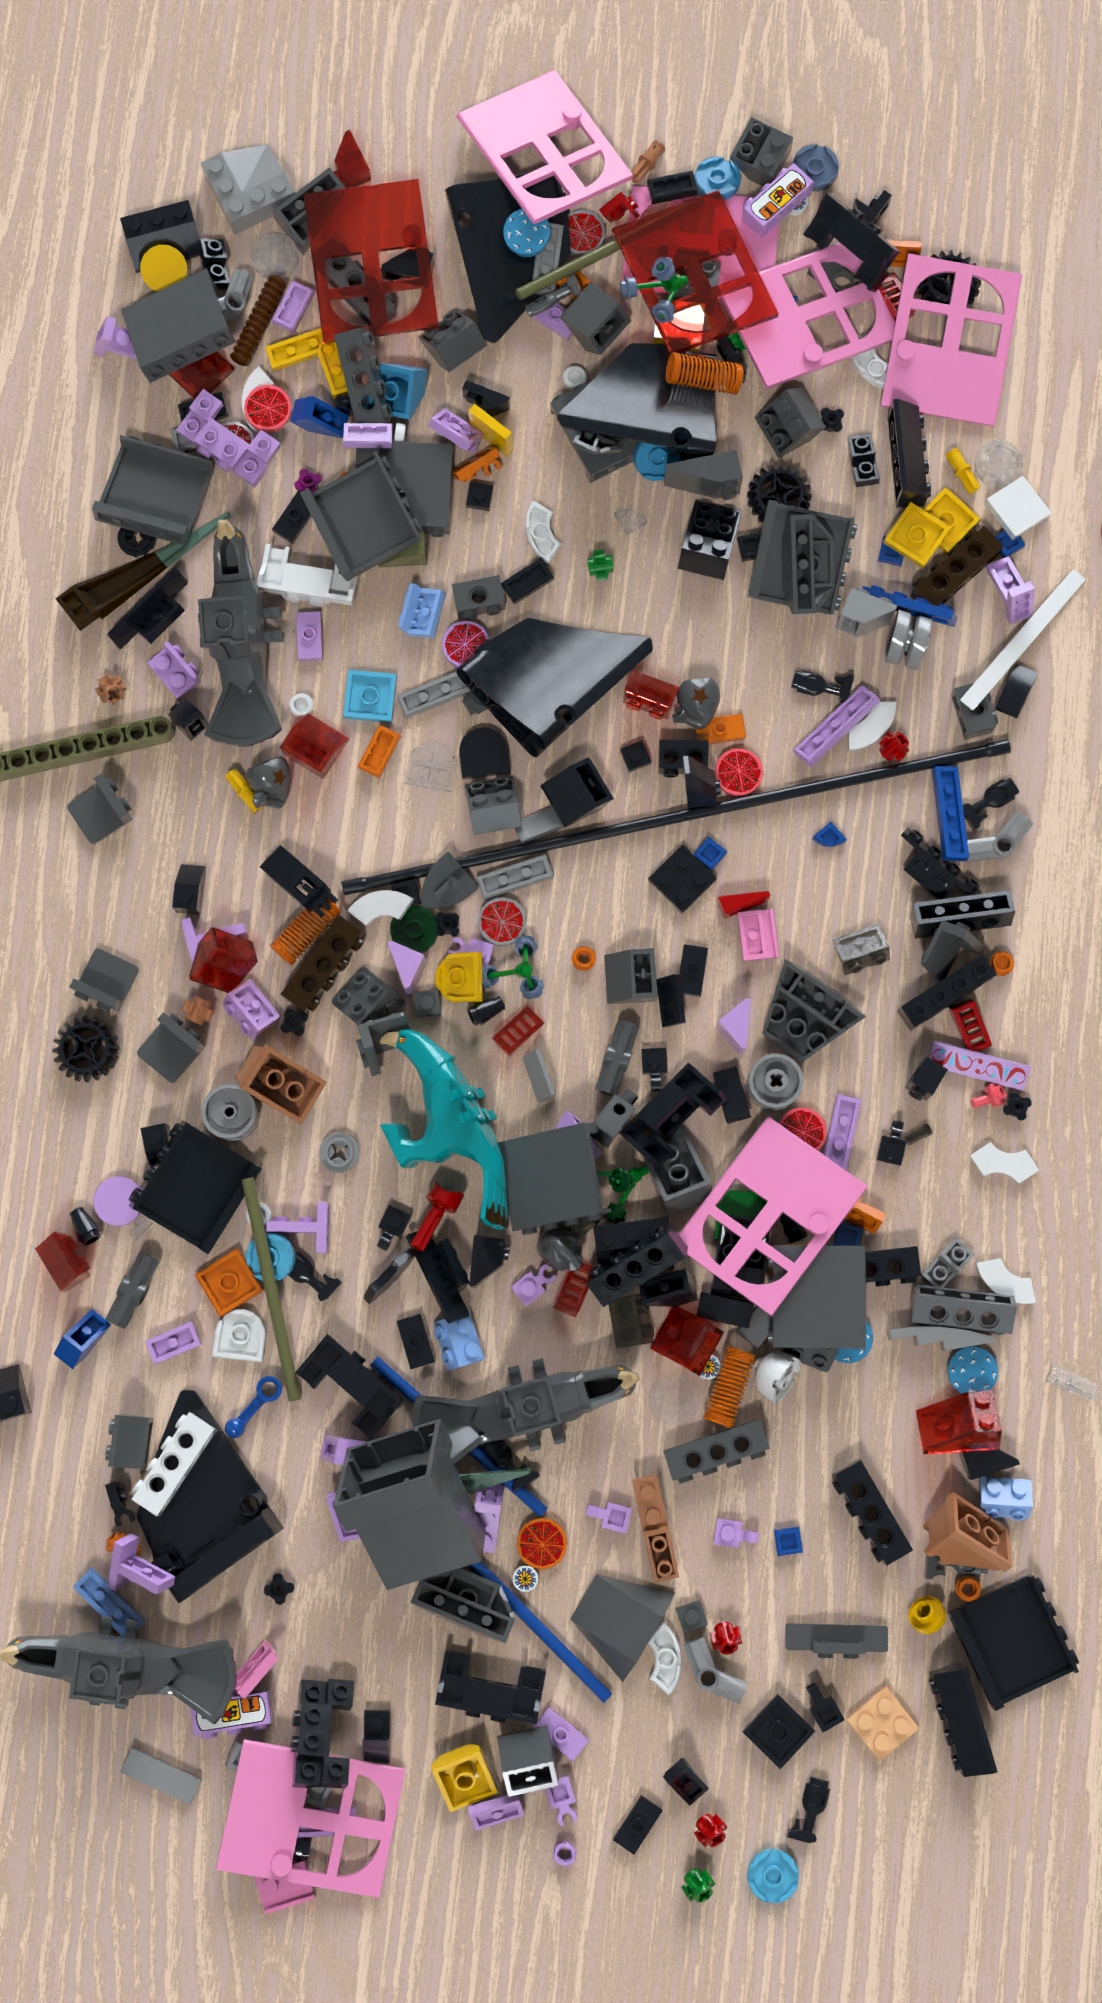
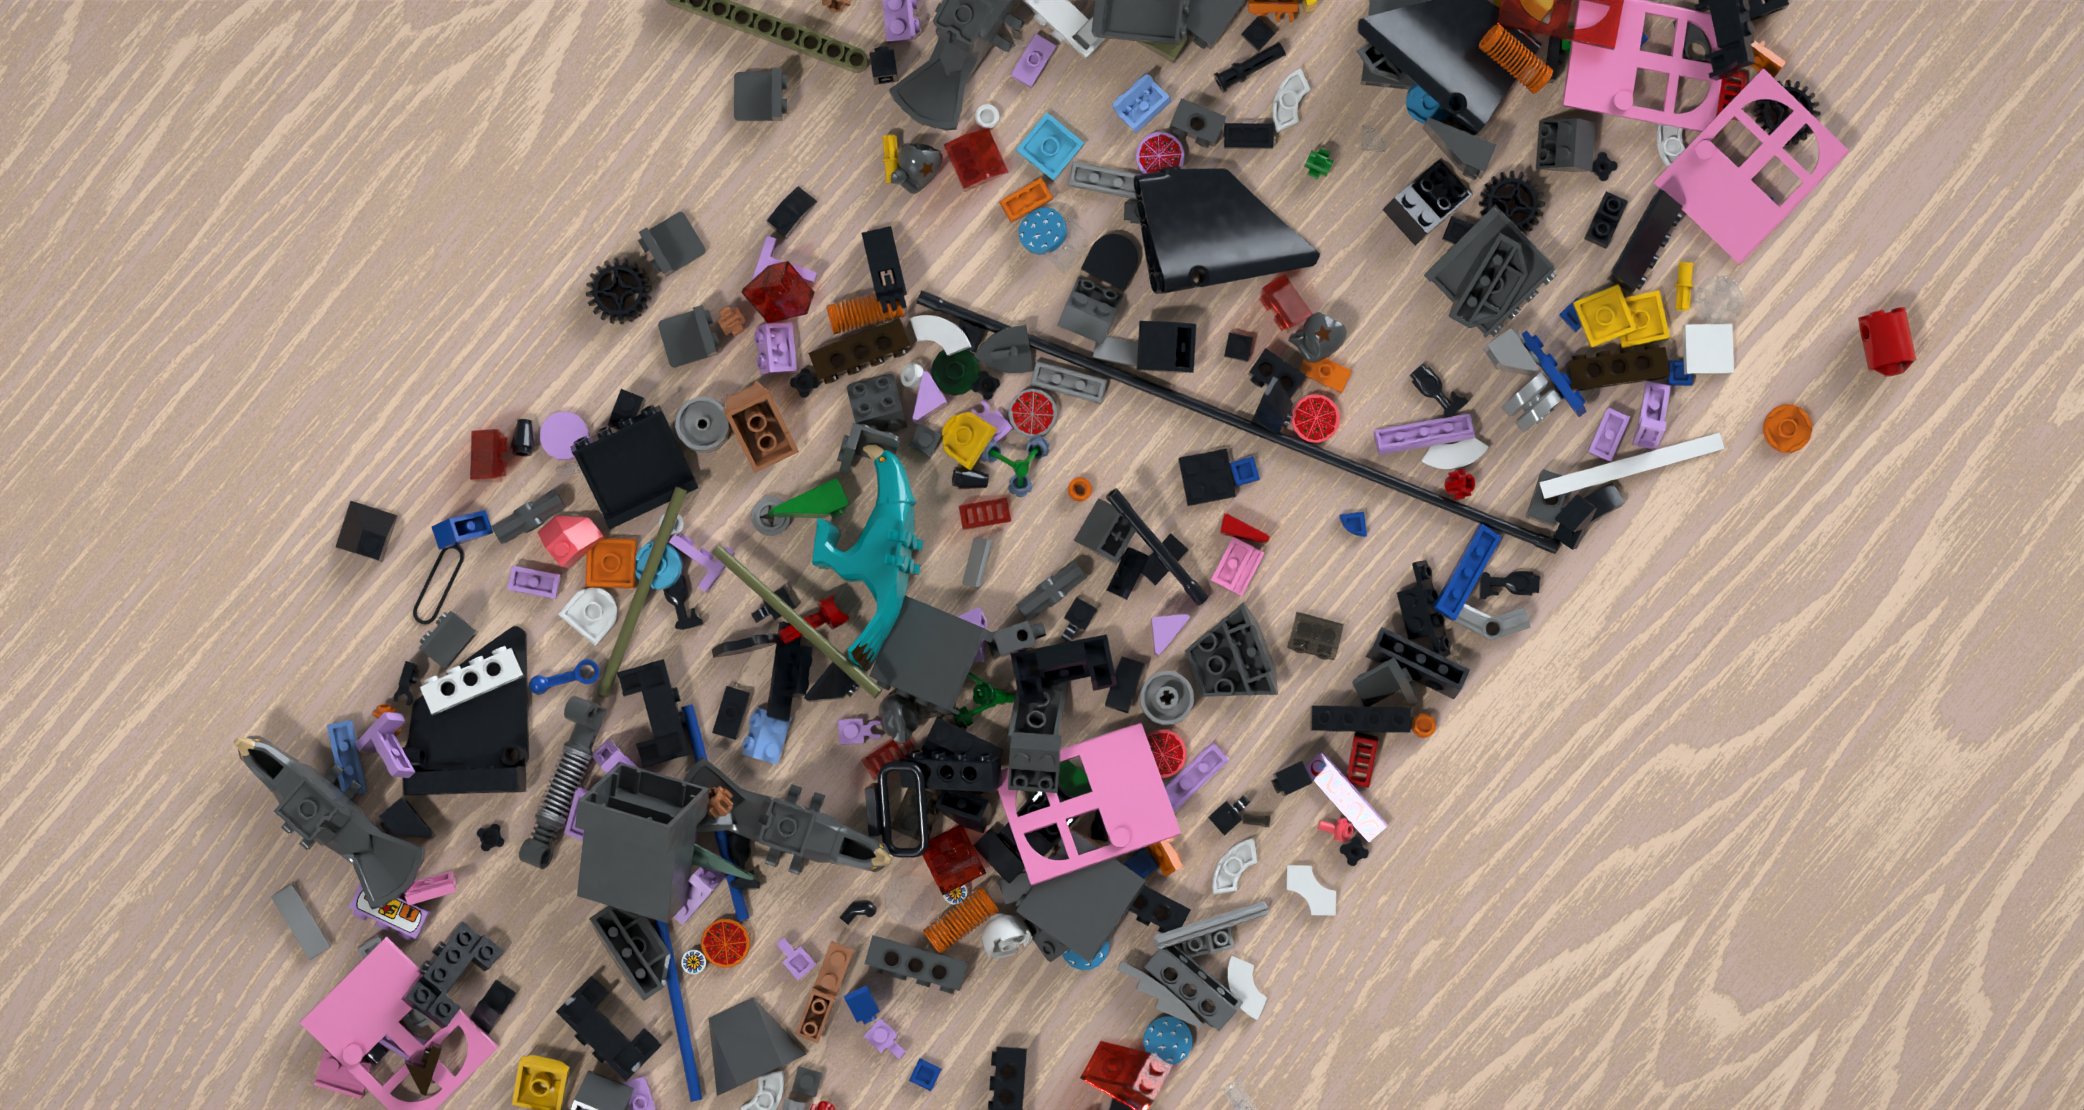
camera: 30 degrees right, 5 degrees up
none -> black slope [379,797,436,838]
none -> dark brown slope [405,1042,442,1096]
none -> black piece [413,546,464,625]
none -> dark grey piece [519,696,608,869]
none -> coral slope [537,516,605,569]
none -> nougat gear [707,786,733,818]
none -> olive piece [712,544,882,699]
none -> green slope [768,478,850,519]
none -> black arm [839,900,877,925]
none -> blue slope [844,985,880,1025]
none -> black bar [865,761,929,858]
none -> white tile [901,363,923,389]
none -> dark grey slope [1008,732,1062,793]
none -> dark azure tile [1019,207,1067,255]
none -> black piece [1106,488,1209,605]
none -> light grey axle [1153,901,1268,950]
none -> white tile [1212,839,1258,895]
none -> black pin [1213,42,1286,93]
none -> black slope [1553,494,1597,550]
none -> lavender plate [1587,407,1630,463]

